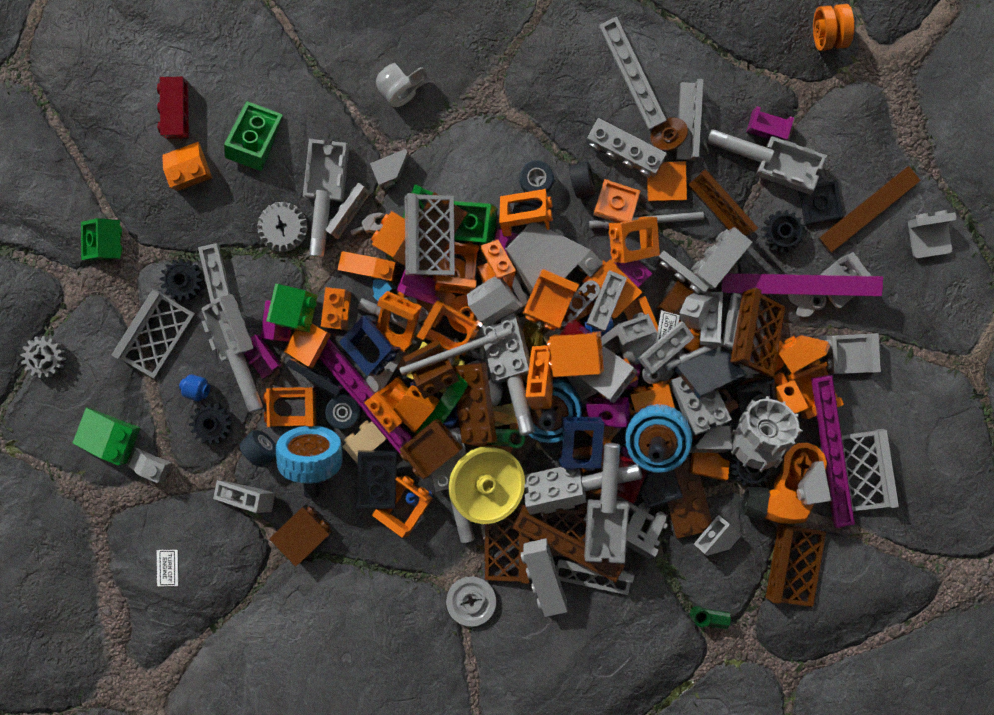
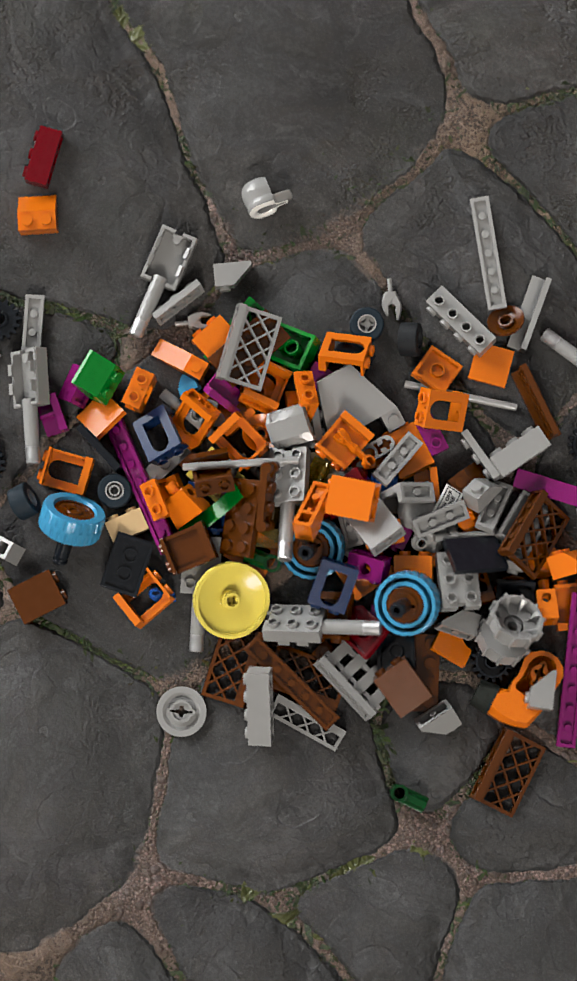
camera: 25 degrees right, 5 degrees down
green slope [224,101,283,171] -> none
light grey gear [257,202,307,252] -> none
light grey piece [584,443,629,563] -> none
none -> reddish brown plate [256,461,280,532]
none -> orange piece [334,428,376,469]
none -> reddish brown panel [373,655,432,718]
none -> light grey hand [382,278,402,320]

